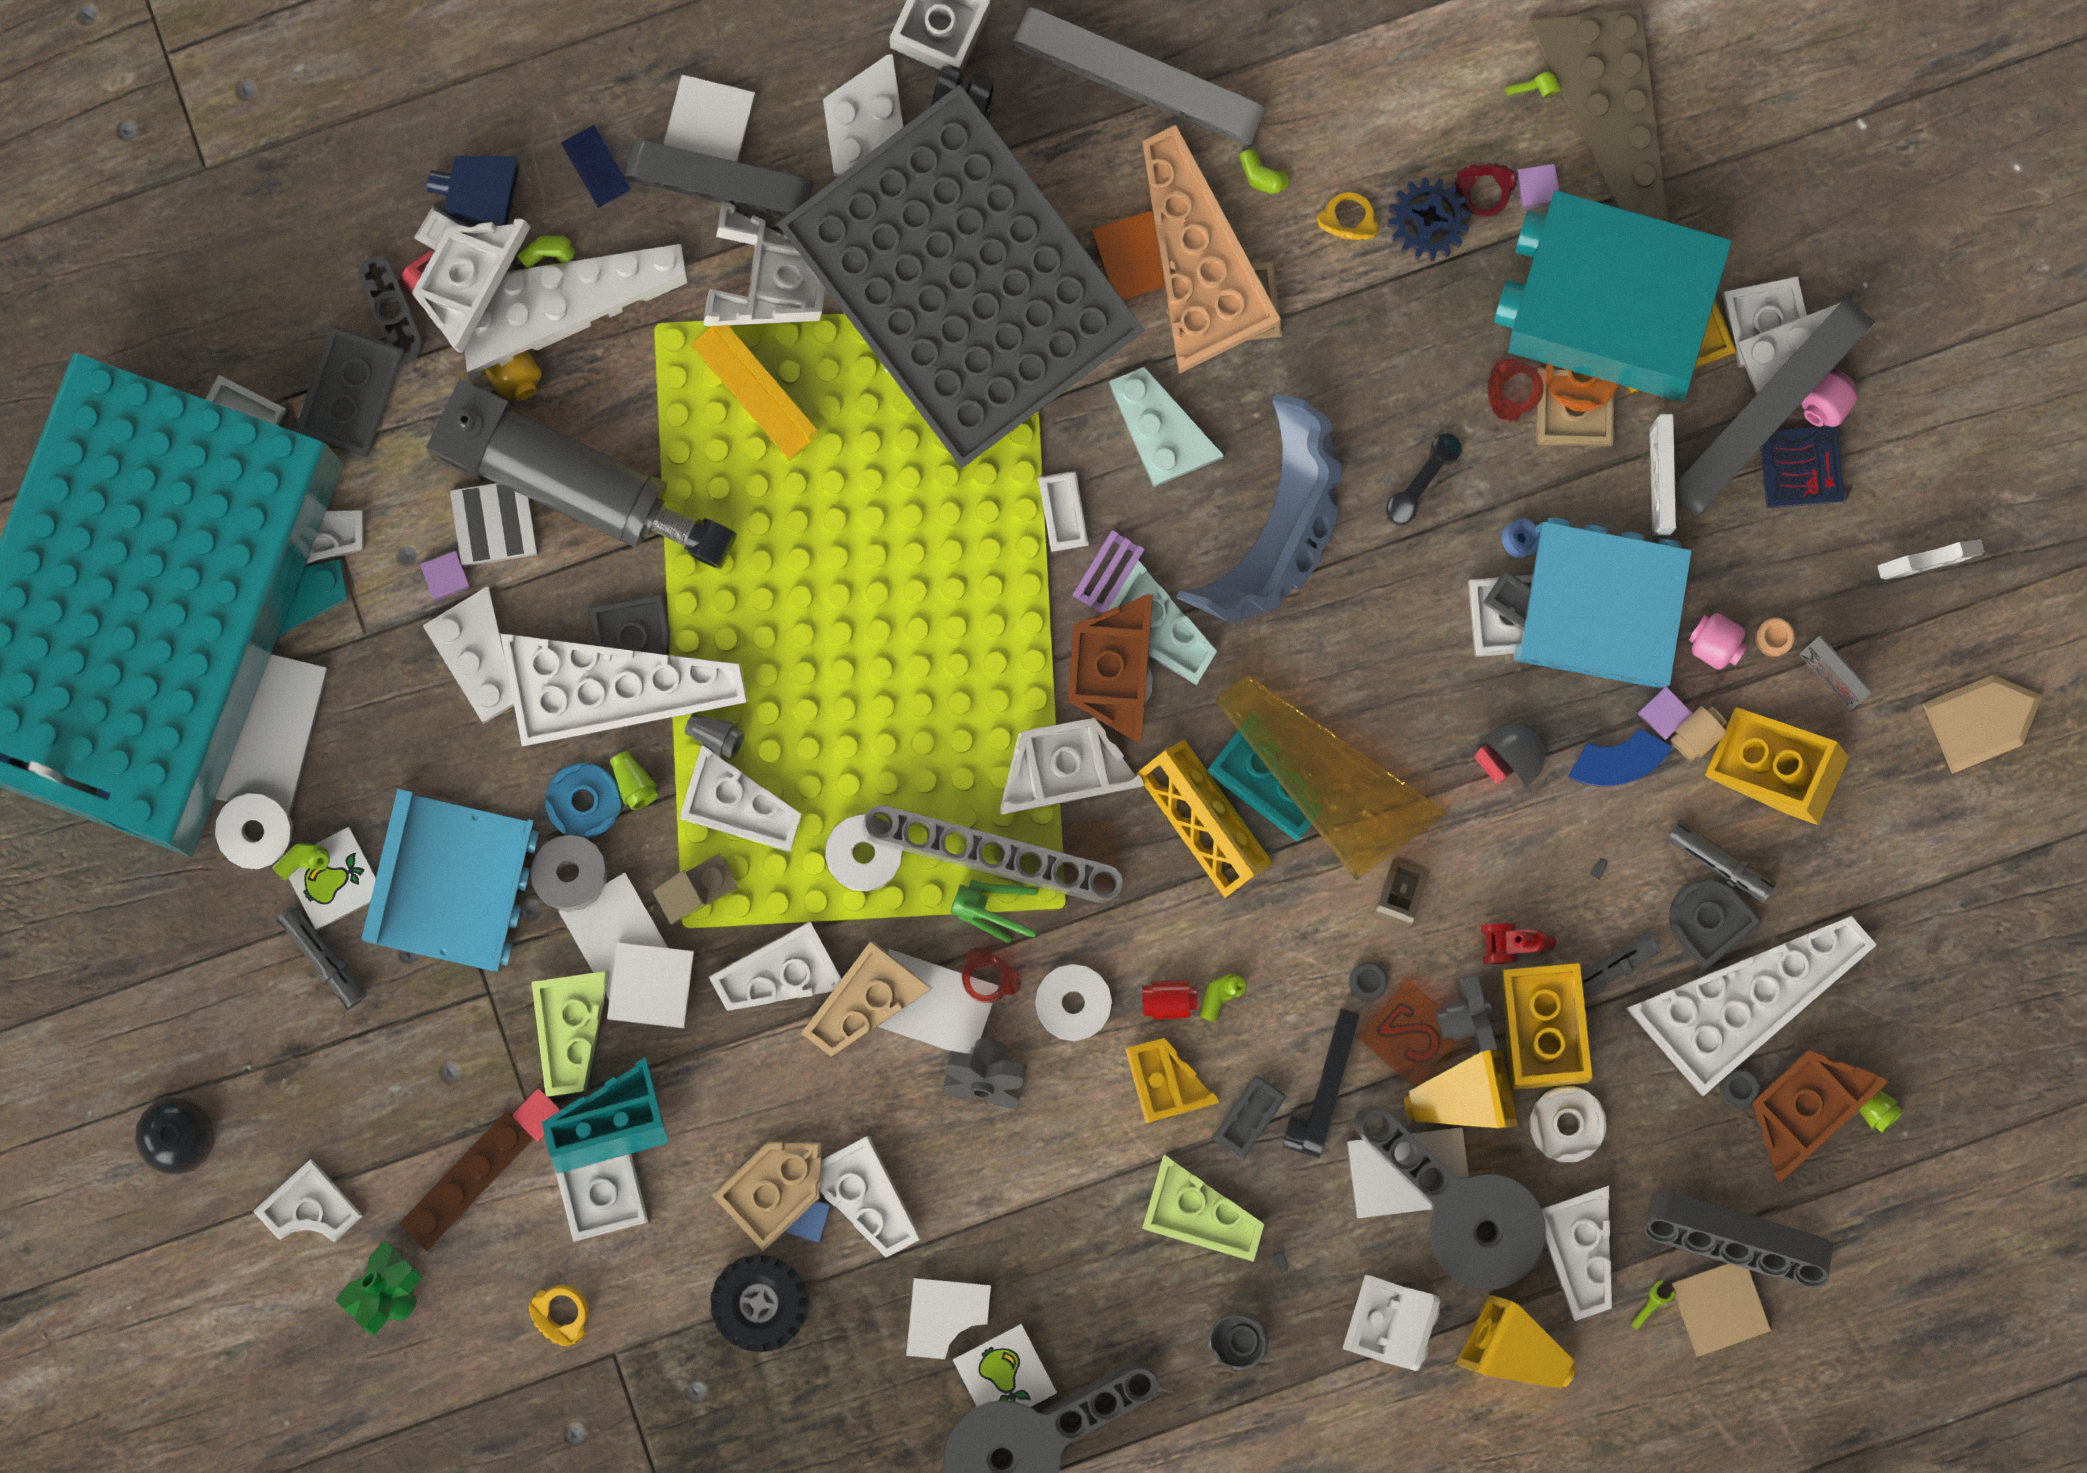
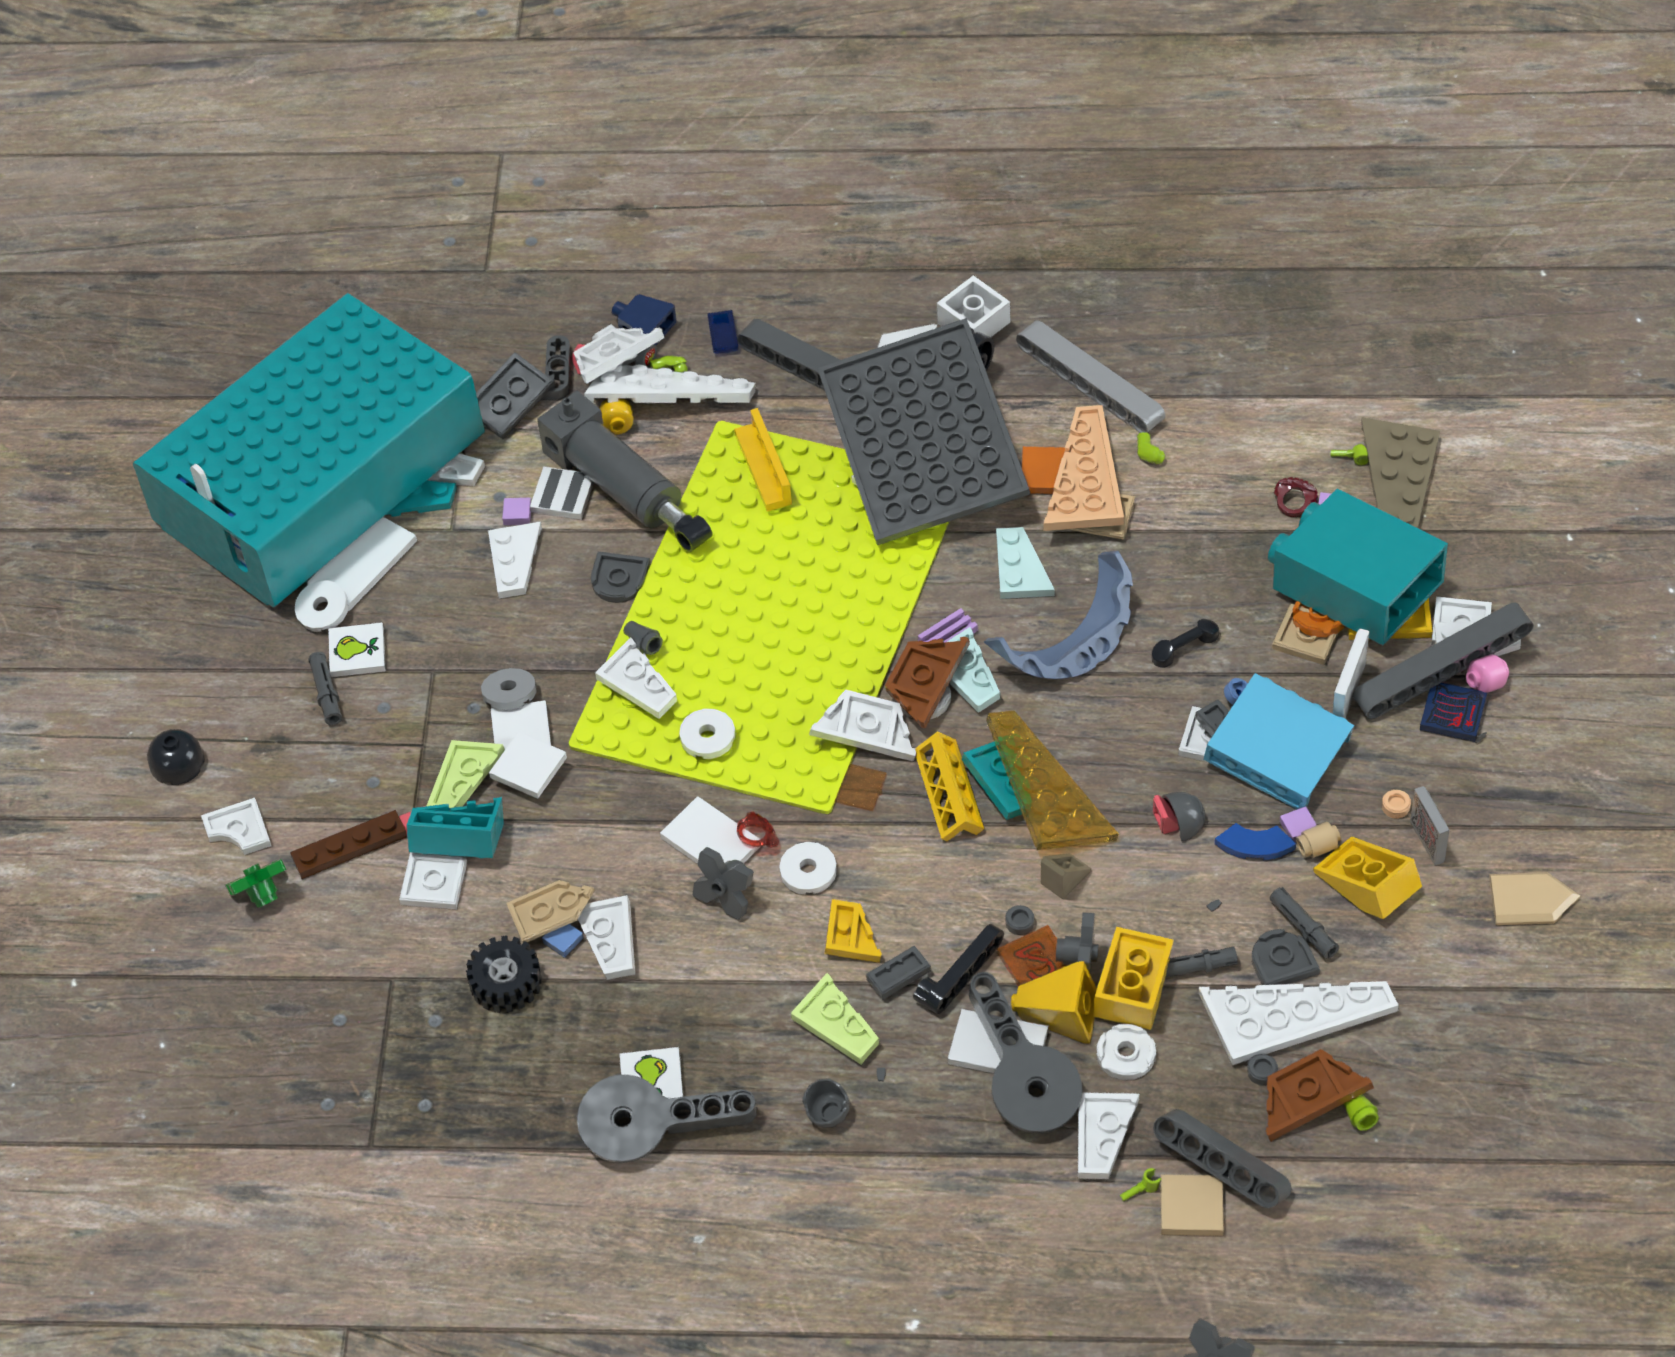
camera: 30 degrees right, 30 degrees down
lime arm [272,843,330,881] -> none
medium azure panel [362,789,539,973] -> none
white wing [500,633,748,746] -> none
yellow piece [529,1284,589,1346] -> none
dark azure tile [545,763,622,840] -> none
lime cone [610,751,658,810] -> none
dark tan slope [652,853,738,925] -> none
white tile [663,75,756,162] -> none
white wing [703,201,825,326] -> none
white wing [708,921,842,1011] -> none
tan wing [801,941,933,1057] -> none
light grey beam [862,805,1123,903] -> none
white tile [906,1278,991,1359] -> none
bright green plant [950,879,1038,943] -> none
white tile [1038,471,1089,552] -> none
red brick [1142,980,1197,1020] -> none
lime arm [1199,973,1247,1022] -> none
yellow piece [1317,192,1380,240] -> none
white bracket [1343,1275,1440,1371] -> none
dark blue gear [1387,177,1470,261] -> none
yellow slope [1456,1294,1576,1389] -> none
red piece [1481,923,1556,965] -> none
clear red piece [1487,358,1544,422] -> none
bright pink head [1688,613,1748,670] -> none
white tile [1877,539,1985,580] -> none

